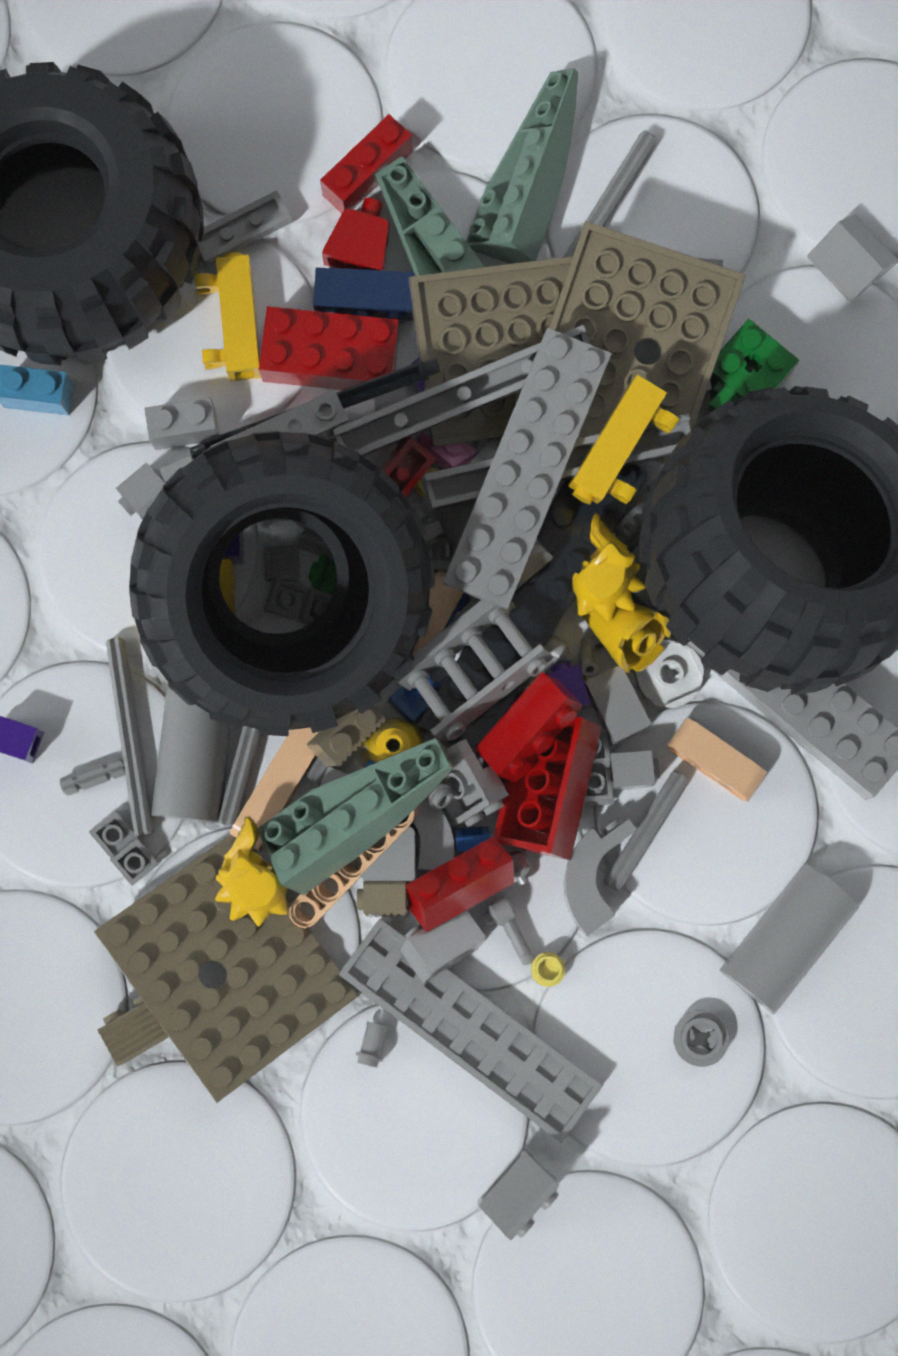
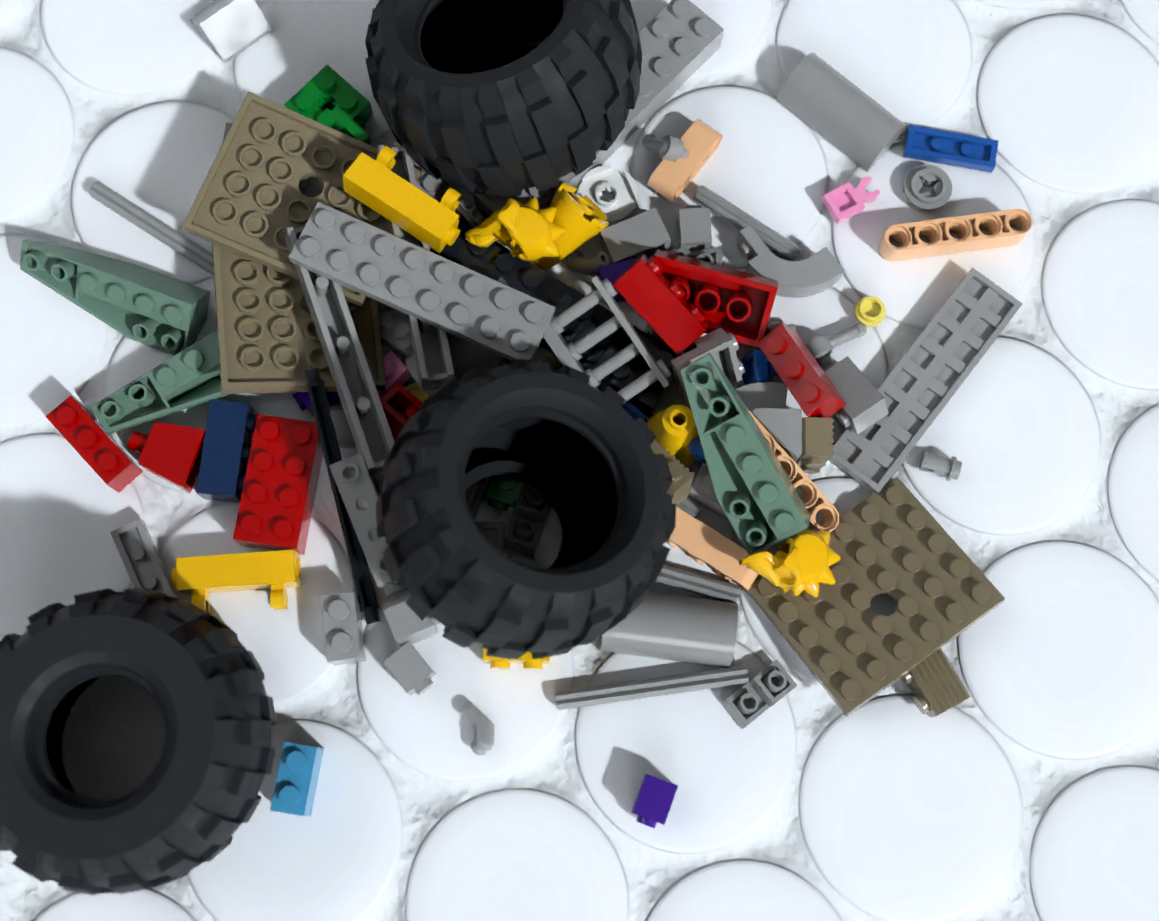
camera: 90 degrees left, 5 degrees down
light grey axle [60,757,125,795] -> none
light grey slope [478,1148,559,1241] -> none
none -> light grey arm [462,704,494,755]
none -> light grey piece [642,134,689,162]
none -> bright pink plate [822,176,880,225]
none -> light nougat beam [878,209,1033,262]
none -> blue plate [903,125,998,173]

